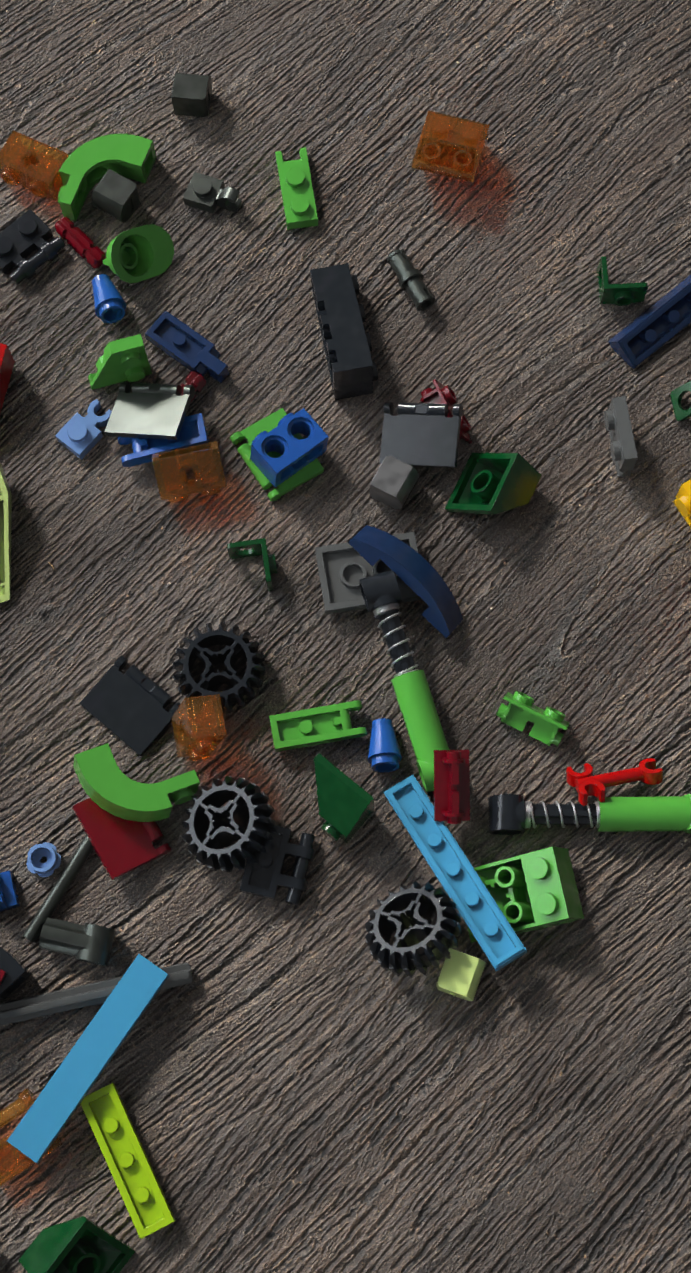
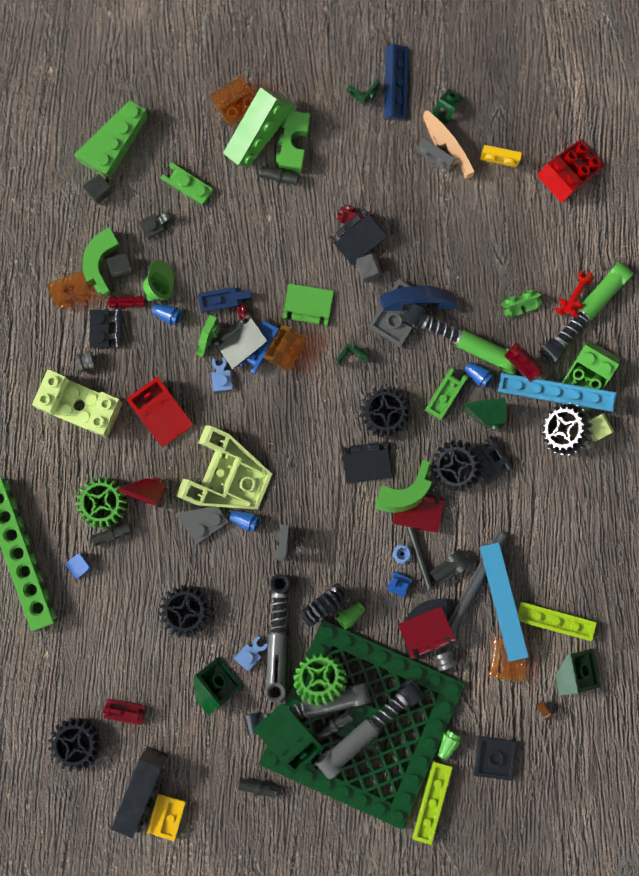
camera: 50 degrees left, 10 degrees up
clear orange brick [171,694,227,761] -> none
blue brick [250,408,329,487] -> none
black wedge [310,263,378,400] -> none
dark green slope [445,453,542,514] -> none
none -> bright green wedge [74,100,148,180]
none -> wedge [223,87,296,168]
none -> bright green arch [276,111,310,173]
none -> light nougat slope [423,110,474,179]

